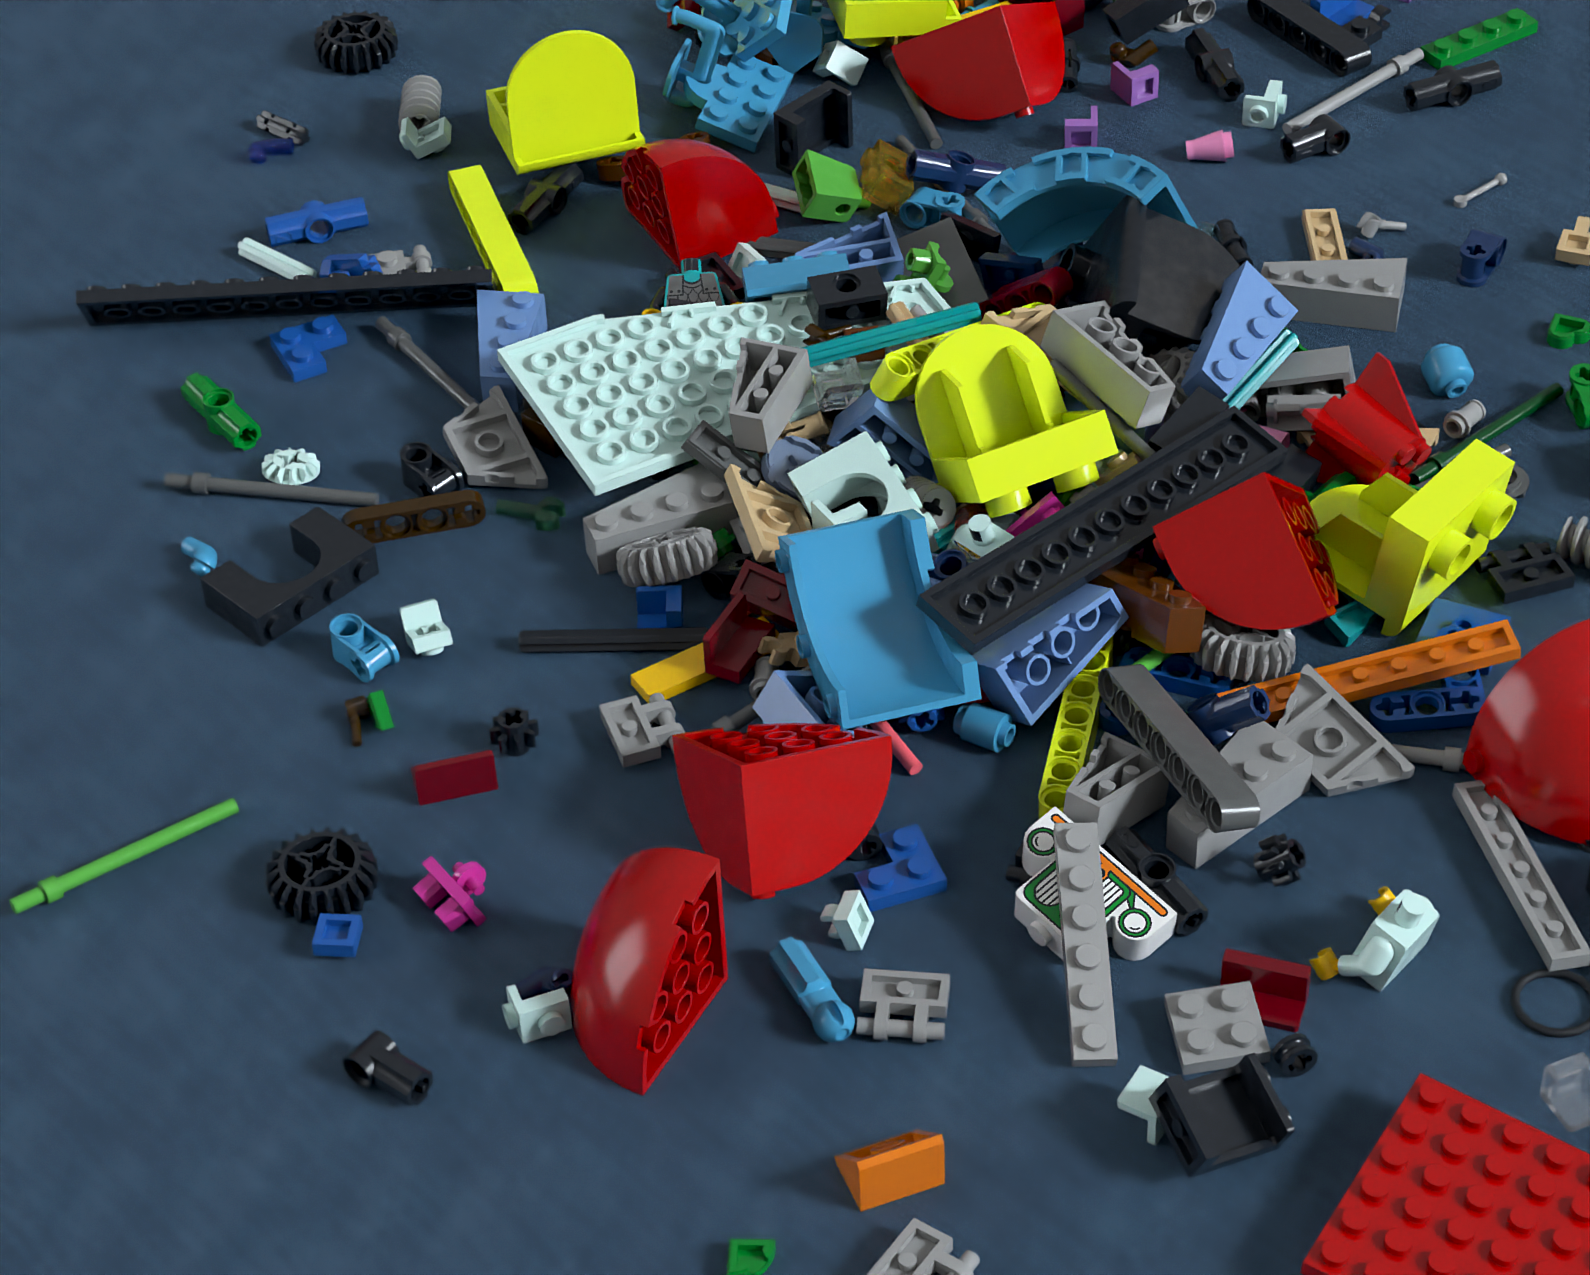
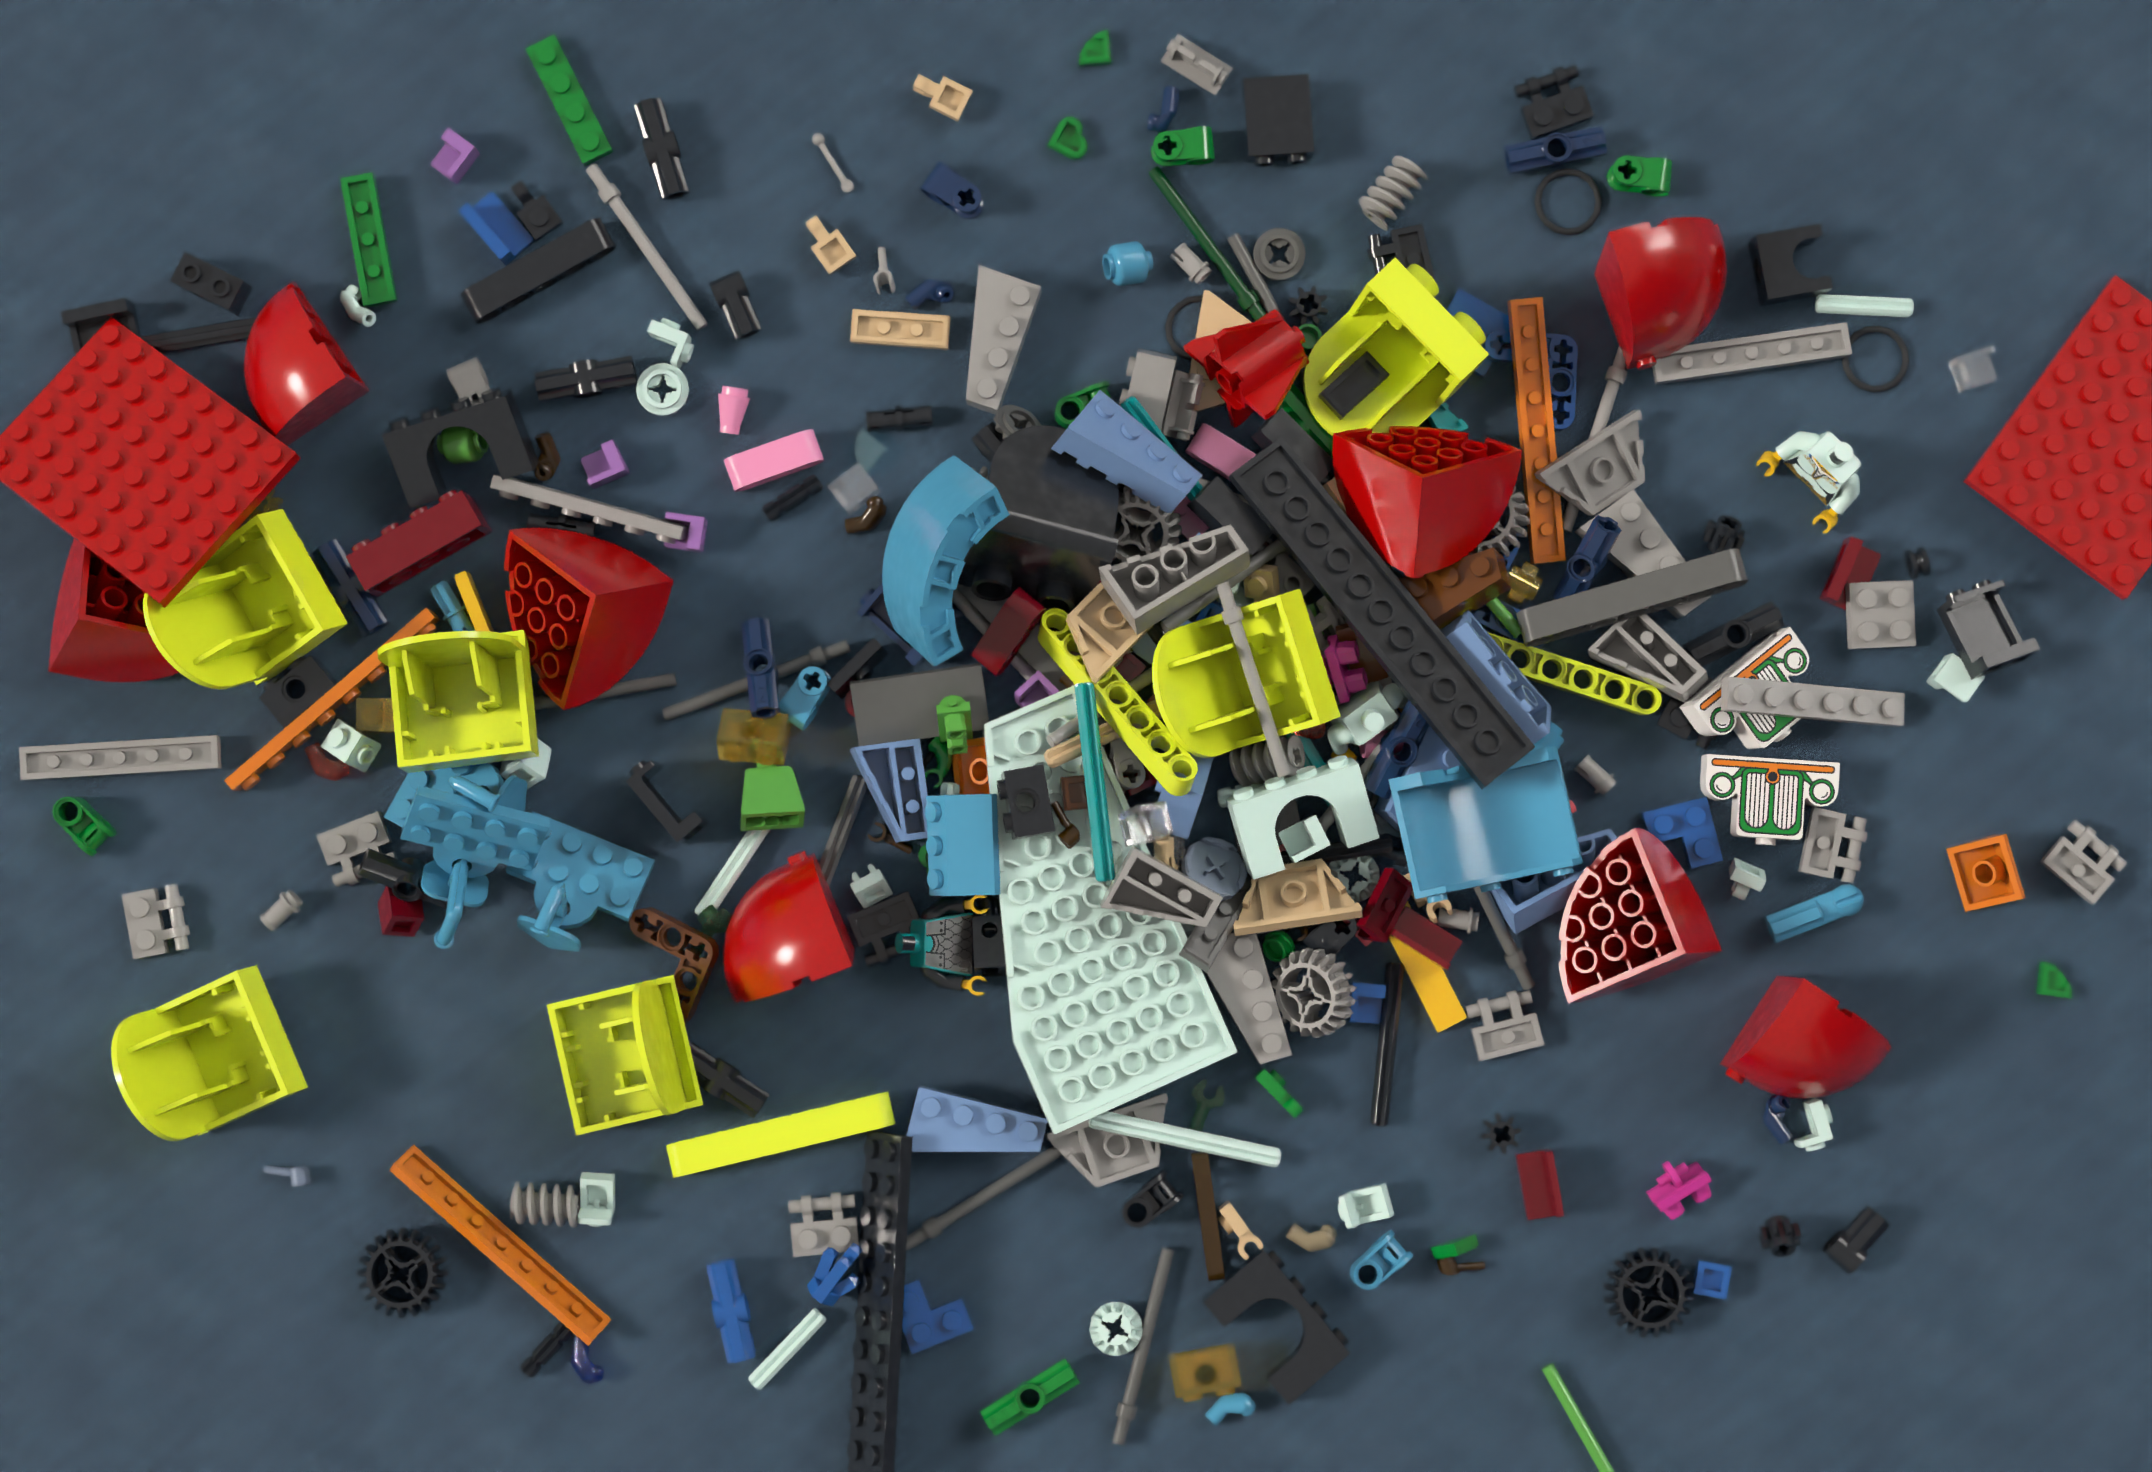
camera: 85 degrees left, 45 degrees up
none -> orange plate [389,1144,612,1346]
none -> light grey plate [490,474,689,544]
none -> light aqua gear [636,363,689,416]
none -> bright pink beam [724,429,824,492]
none -> tan plate [805,215,856,275]
none -> light aqua axle [1089,1111,1281,1167]
none -> clear yellow brick [1168,1343,1242,1402]
none -> light grey bar [1216,581,1291,778]
none -> tan plate [1217,1200,1263,1260]
none -> green plate [1254,1068,1304,1118]
none -> dark tan arm [1286,1223,1337,1252]
none -> black tile [1318,351,1390,420]
none -> clear yellow gear [1506,562,1543,604]
none -> light grey pin [1574,754,1617,796]
none -> brick [1700,754,1840,845]
none -> black gear [1759,1215,1802,1257]

